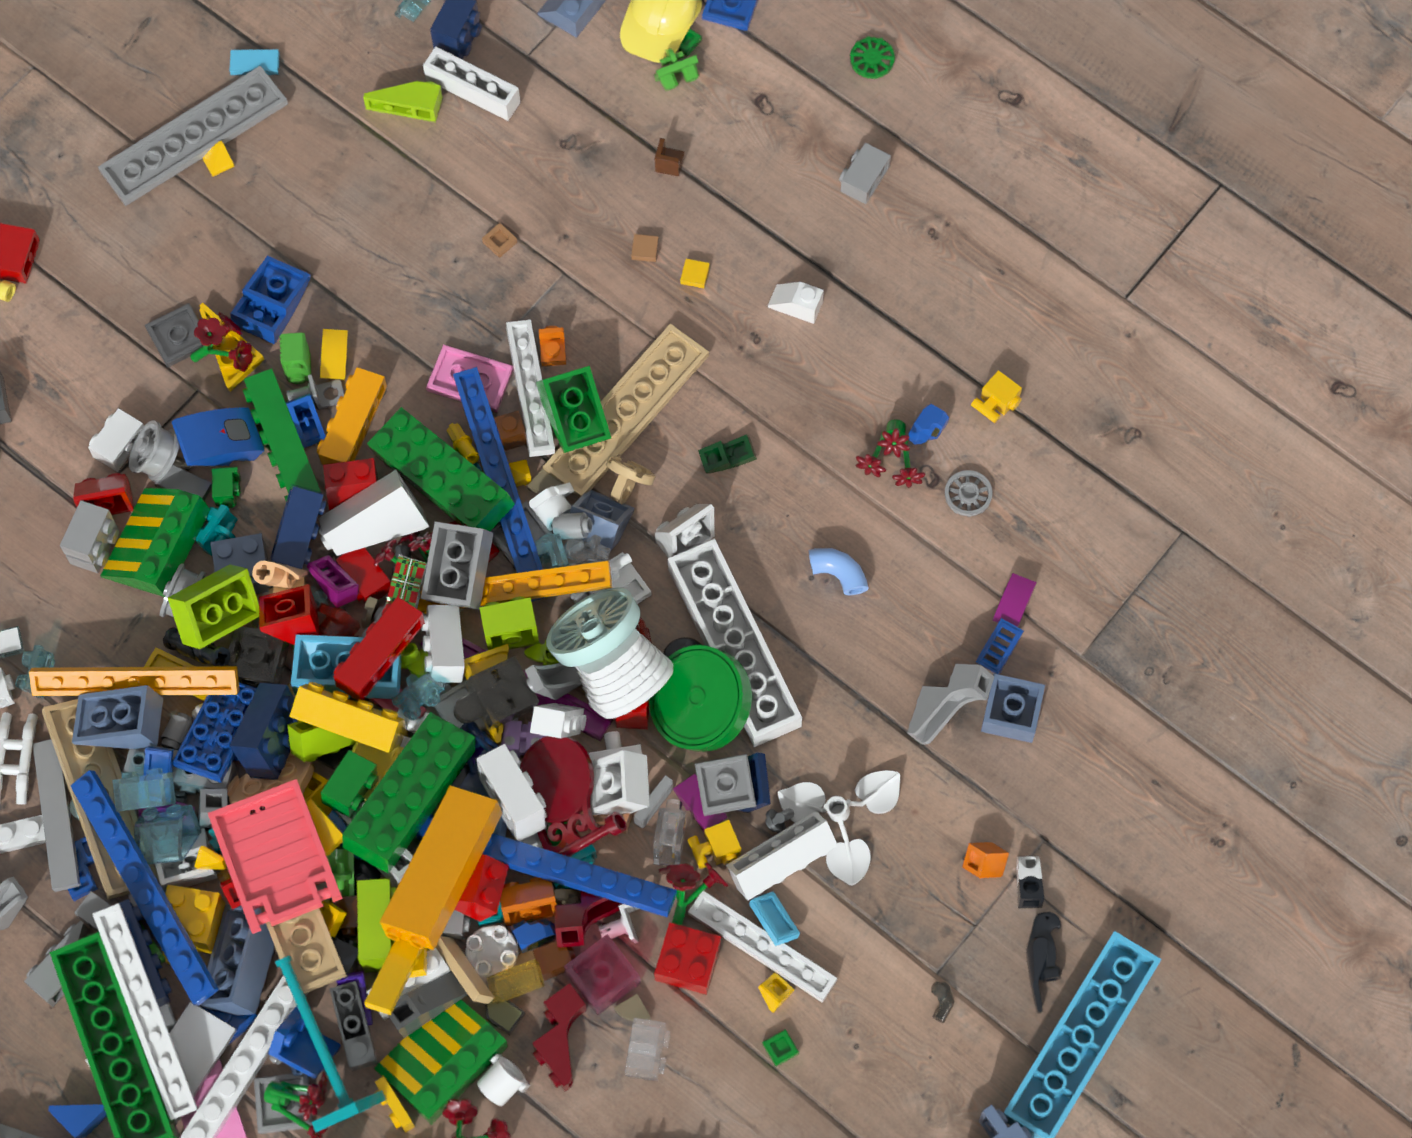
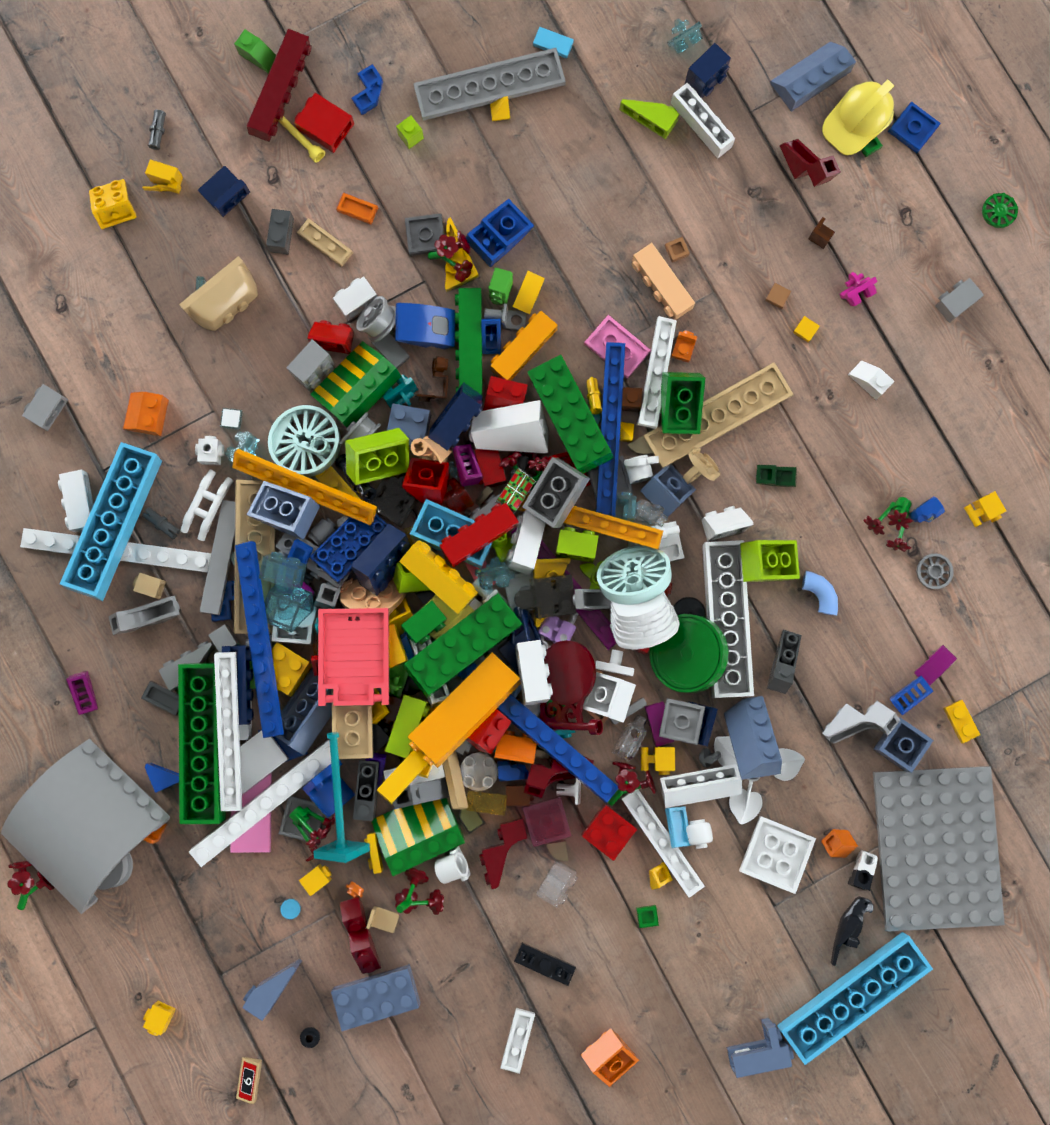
camera: 20 degrees right, 15 degrees up
yellow slope [194,845,227,870] -> none
green brick [212,467,241,508] -> none
white brick [530,703,586,738] -> none
light grey brick [552,512,592,540] -> none
bright green hips [654,48,699,91] -> none
clear smoke arm [931,981,955,1023] -> none
none -> dark grey tile [141,681,179,715]
none -> light aqua piece [268,405,341,477]
none -> tan tile [297,218,353,267]
none -> orange tile [336,193,378,225]
none -> blue tile [351,64,383,115]
none -> lime brick [396,115,424,149]
none -> reddish brown piece [414,356,448,402]
none -> light nougat brick [632,243,695,320]
none -> white head [686,819,713,849]
none -> sand blue slope [724,696,782,780]
none -> white plate [739,816,816,894]
none -> lime brick [740,540,800,582]
none -> dark grey slope [767,630,802,694]
none -> dark red arch [780,139,841,187]
none -> dark pink hips [839,272,878,306]
none -> light grey plate [873,766,1005,931]
none -> yellow plate [943,700,980,743]

